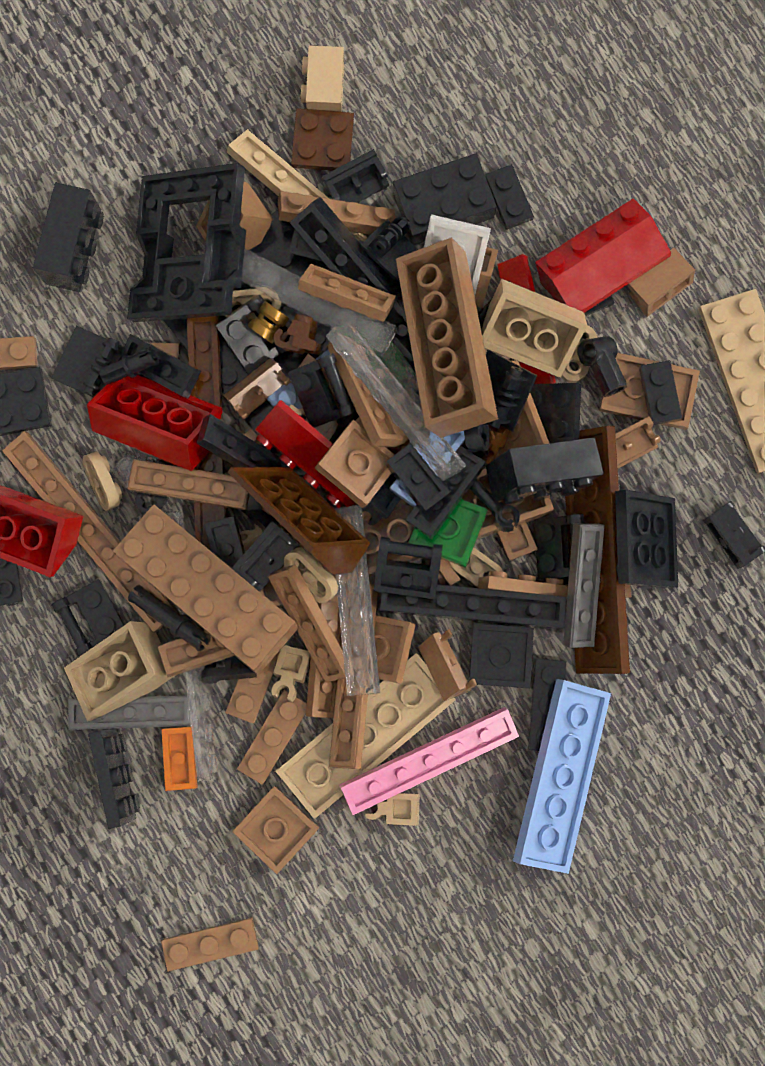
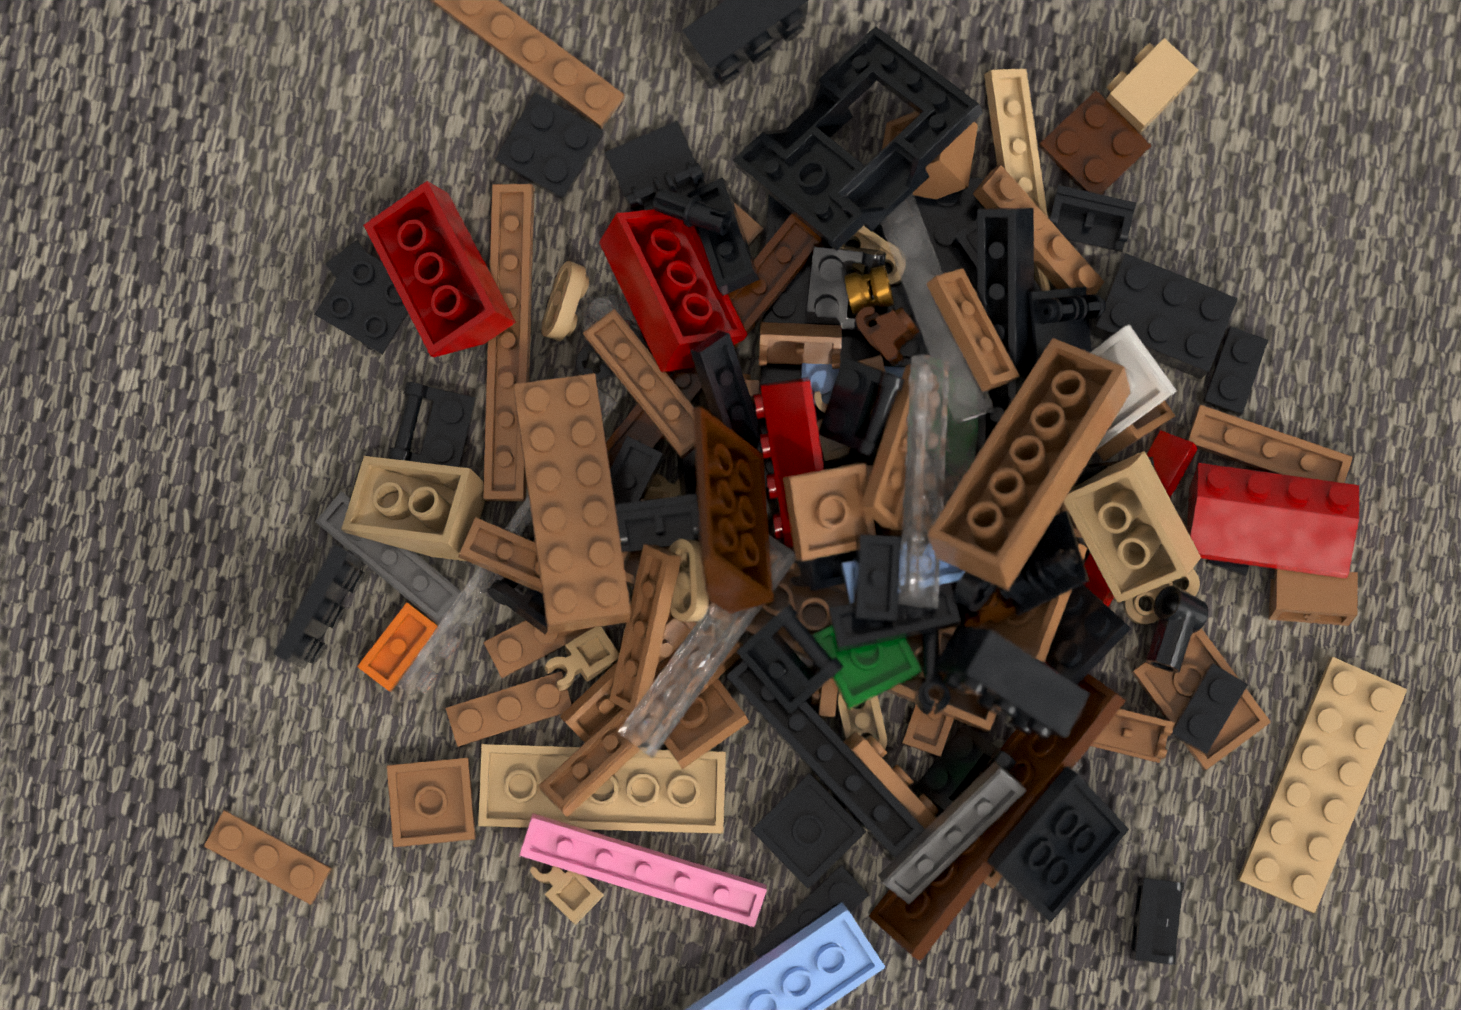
camera: 40 degrees right, 0 degrees up
black pin [128,585,211,652] -> none
medium nougat hinge [418,629,477,701] -> none
none -> medium nougat plate [1187,405,1353,483]

